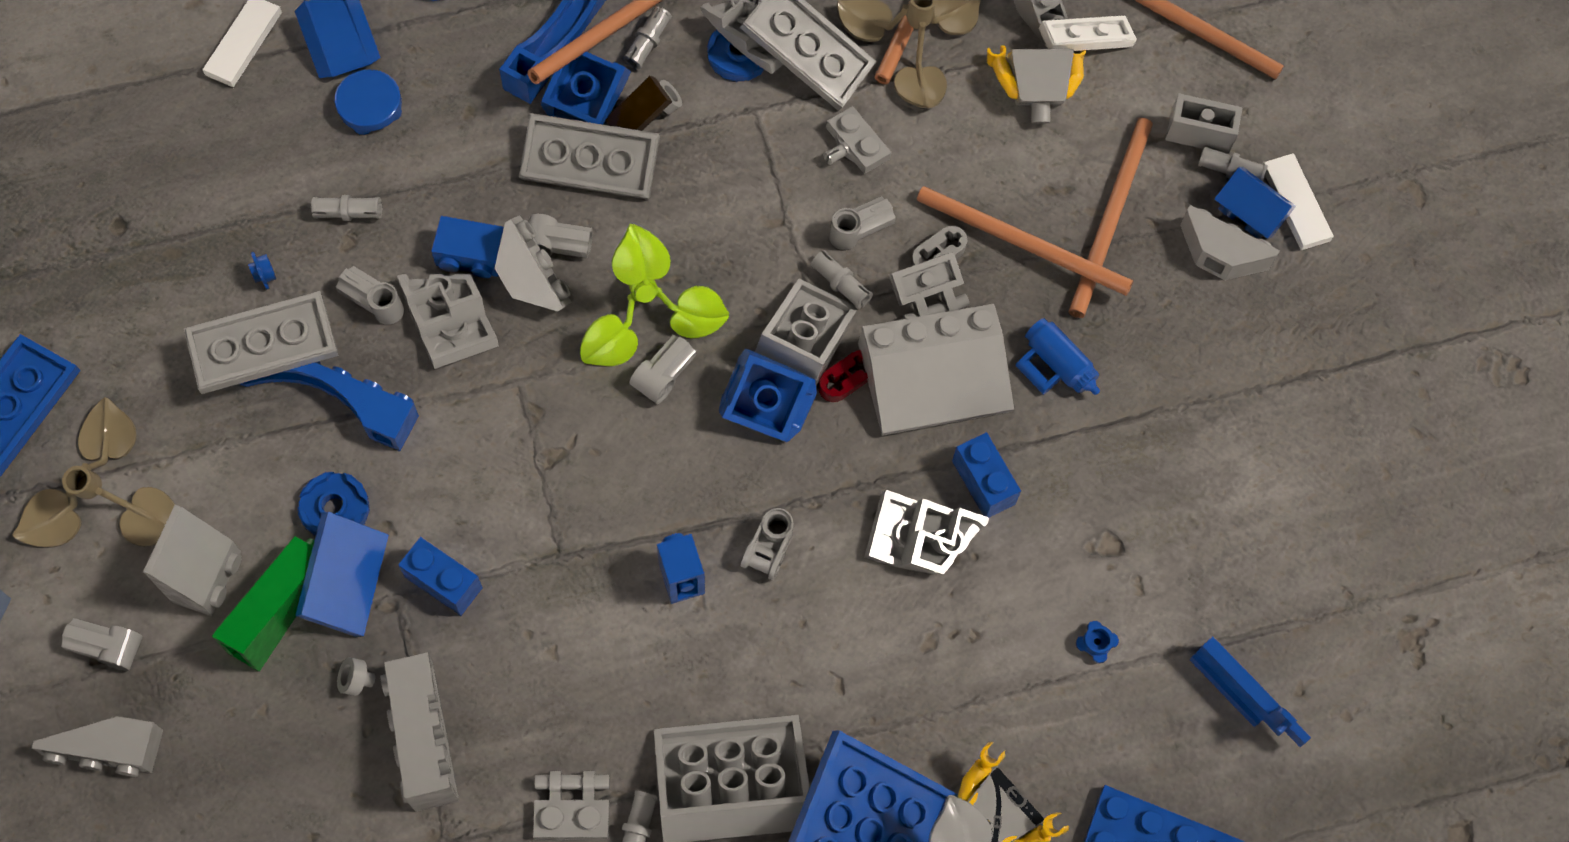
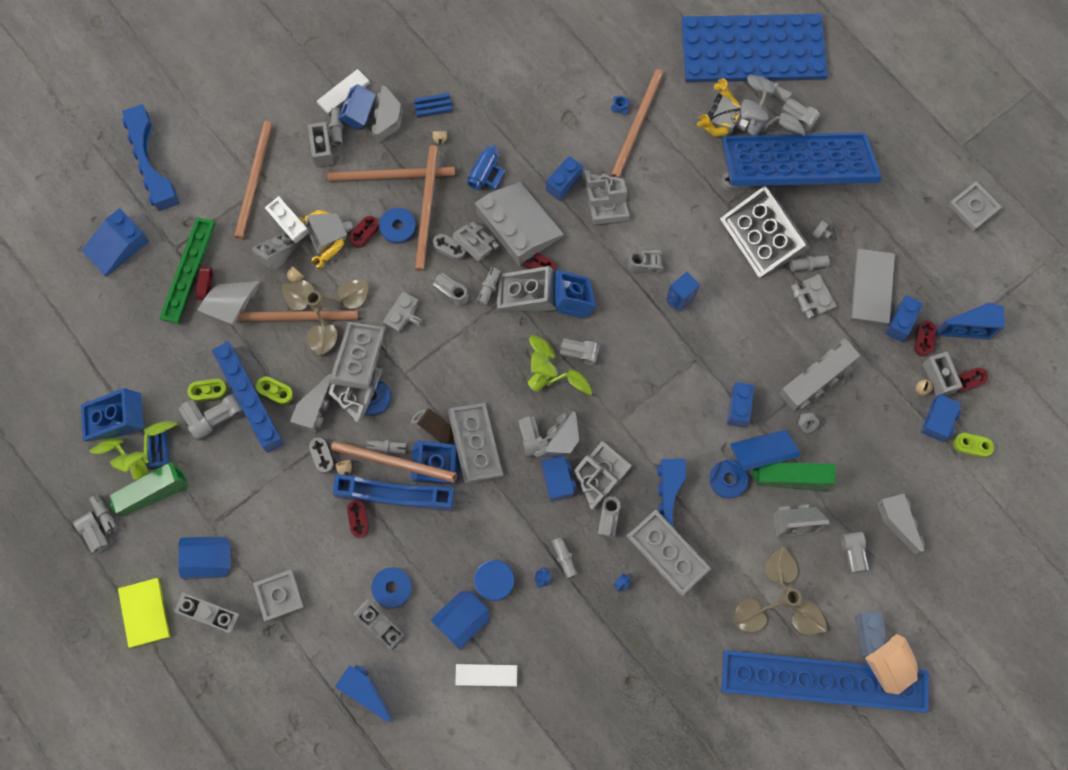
camera: 110 degrees left, 5 degrees up
blue piece [1189,636,1311,747] -> none
none -> tan hinge [287,266,304,282]
none -> dark red beam [349,216,379,248]
none -> blue tile [379,208,416,244]
none -> blue tile [414,93,452,118]
none -> tan hinge [433,131,447,144]
none -> blue plate [535,567,551,587]
none -> nougat piece [611,69,664,178]

